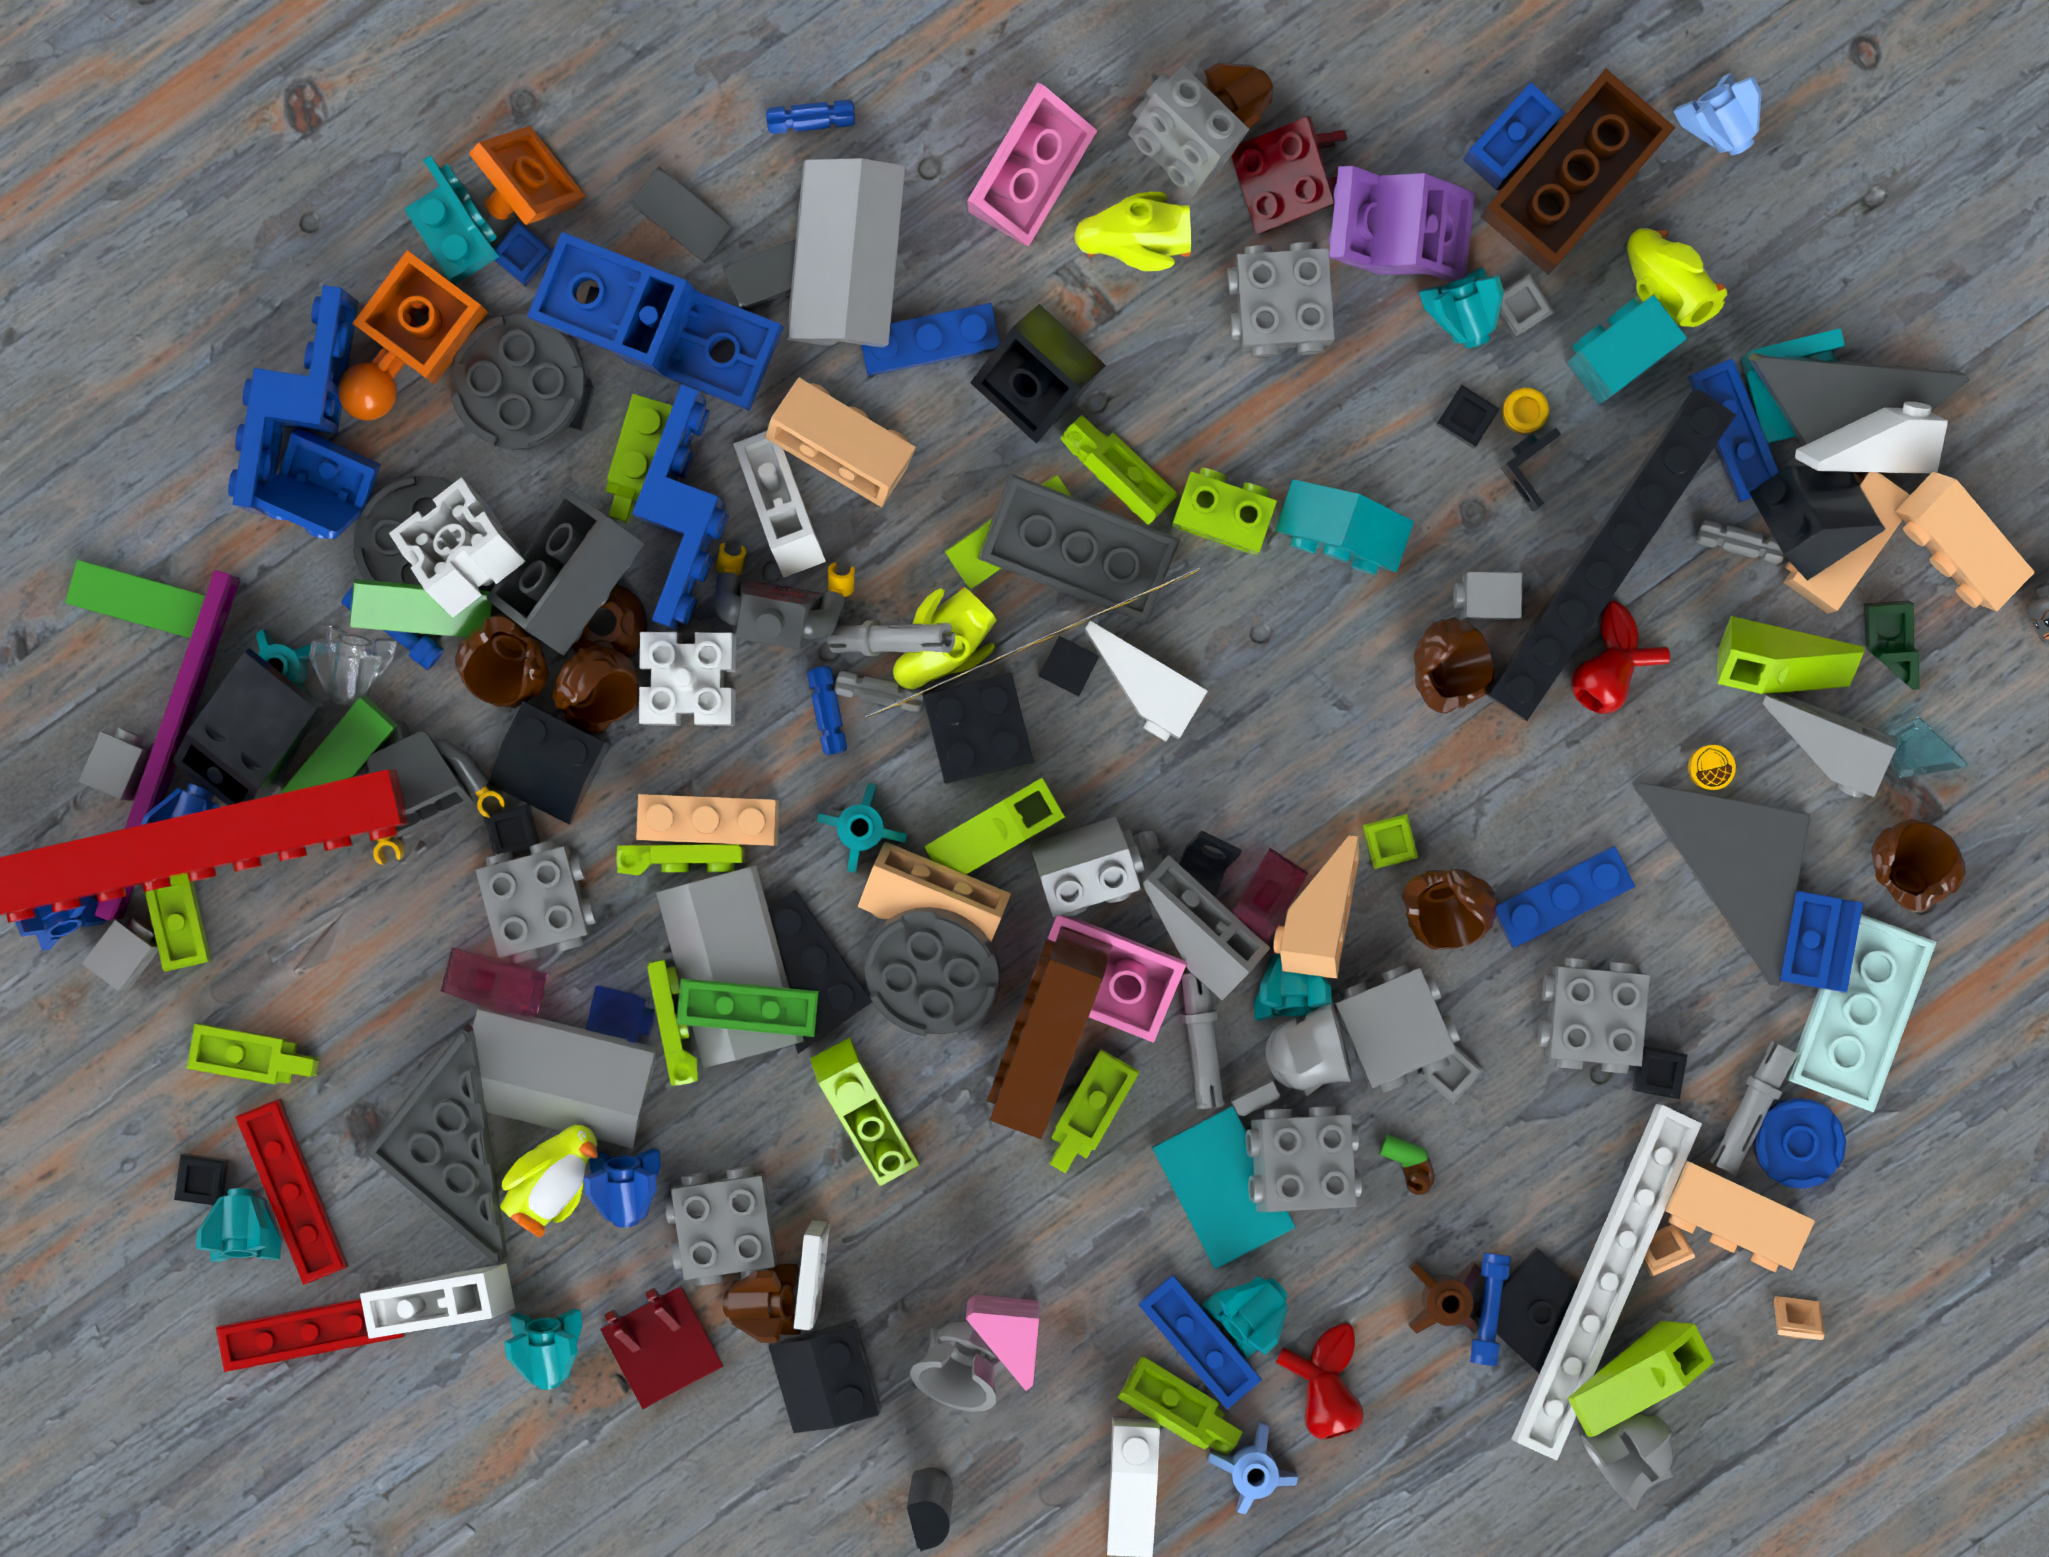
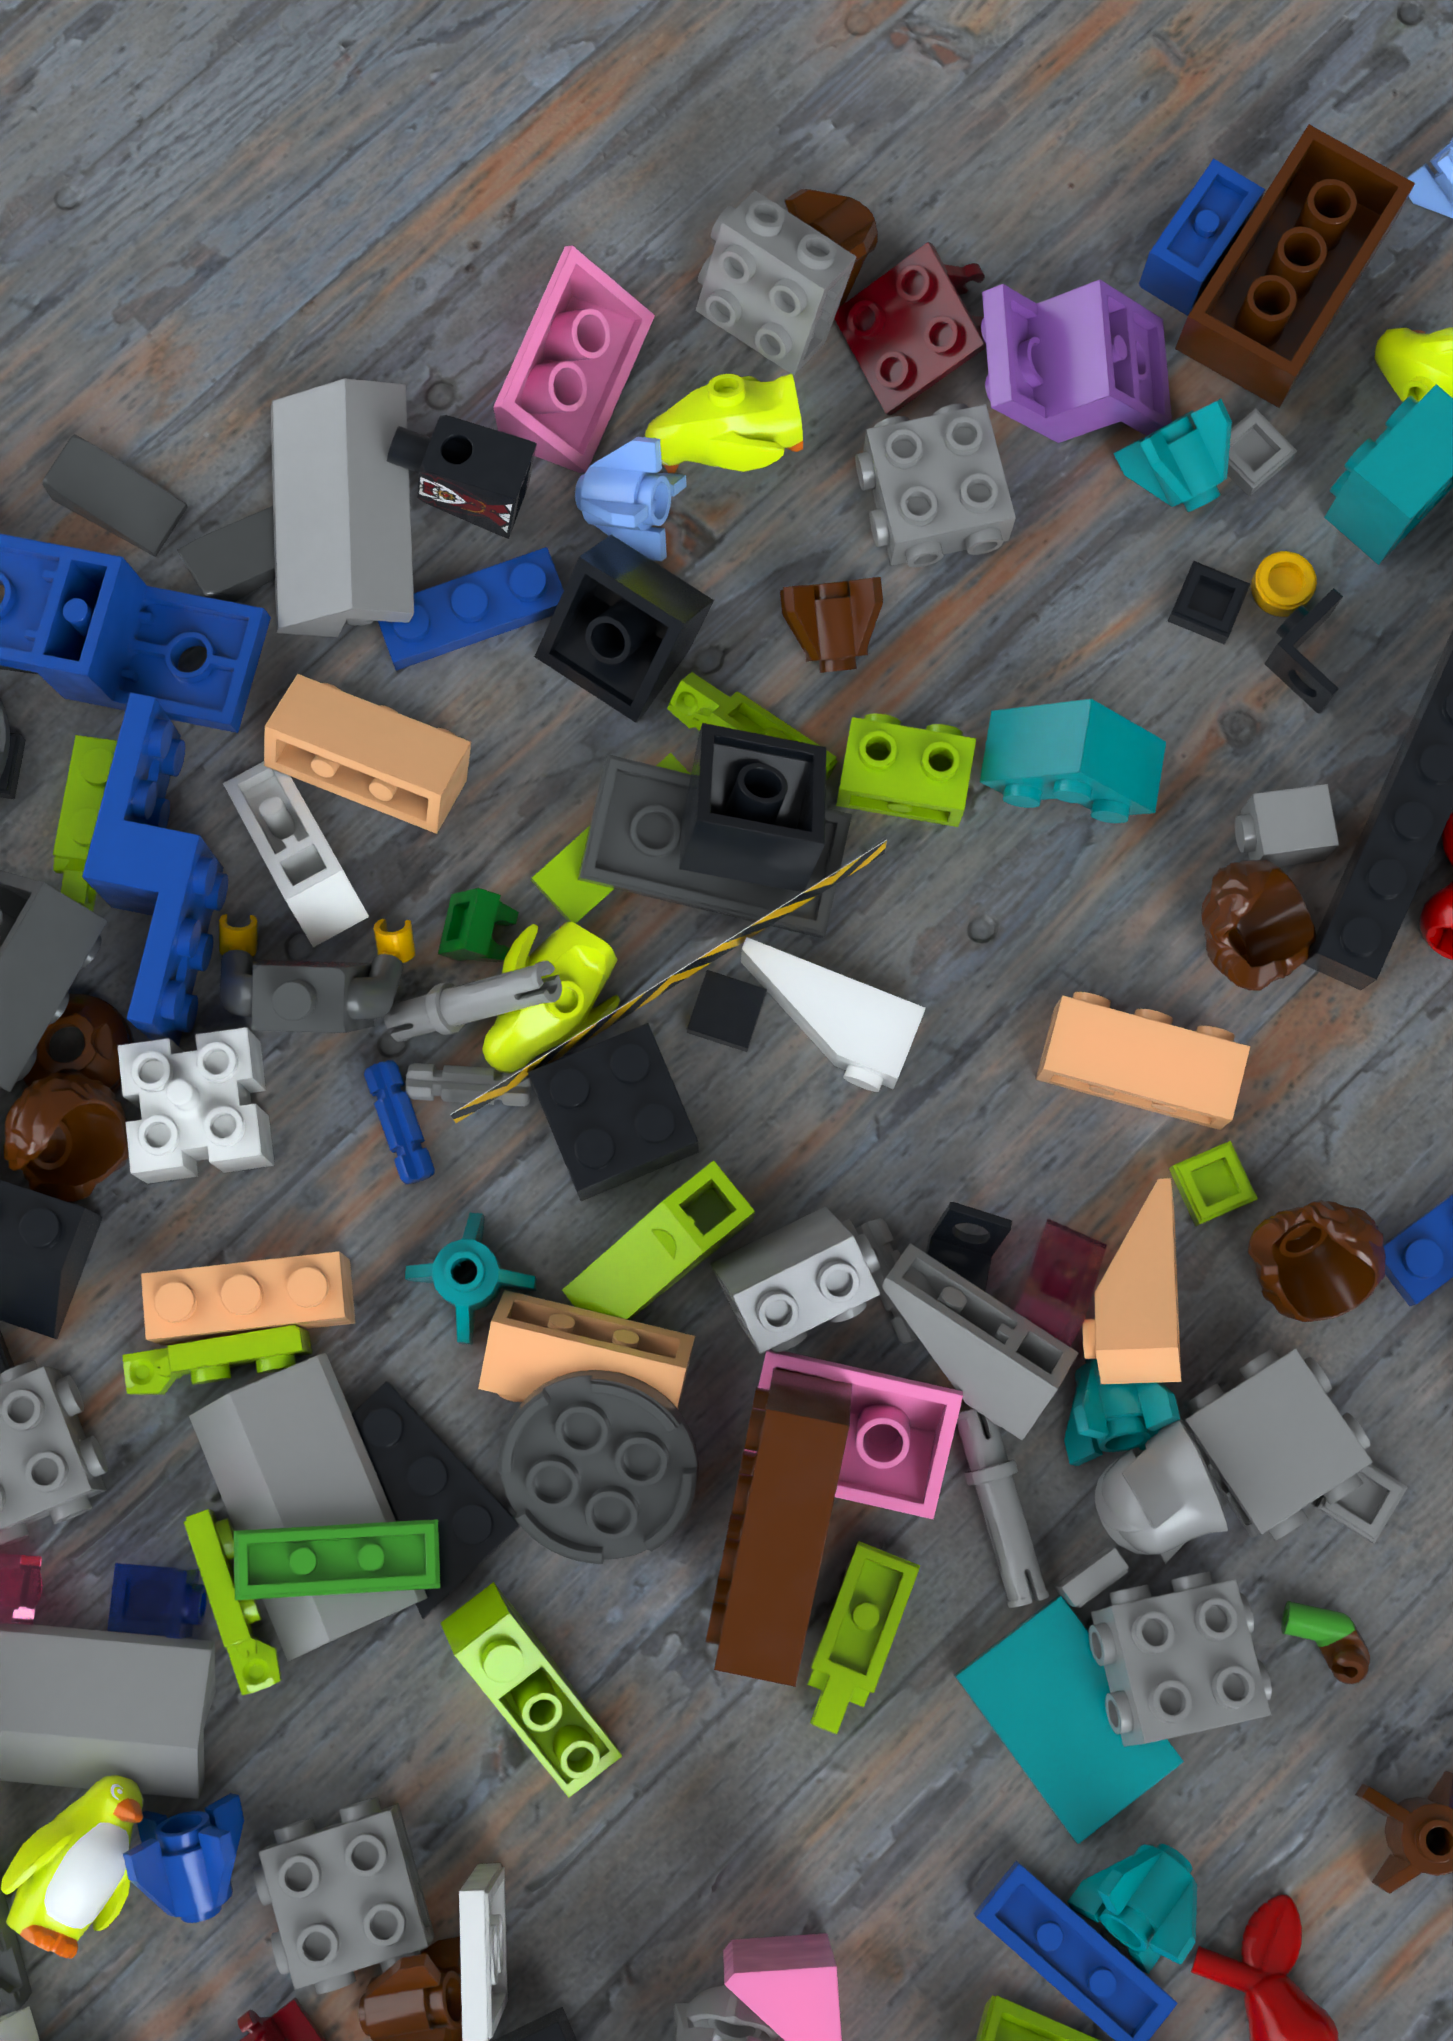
camera: 10 degrees left, 10 degrees down
blue axle [766,100,855,134] -> none
none -> black torso [387,415,537,539]
none -> green tile [438,888,519,962]
none -> light blue brick [575,437,687,562]
none -> black slope [679,723,826,892]
none -> reddish brown brick [780,577,883,673]
none -> light nougat brick [1036,992,1250,1130]

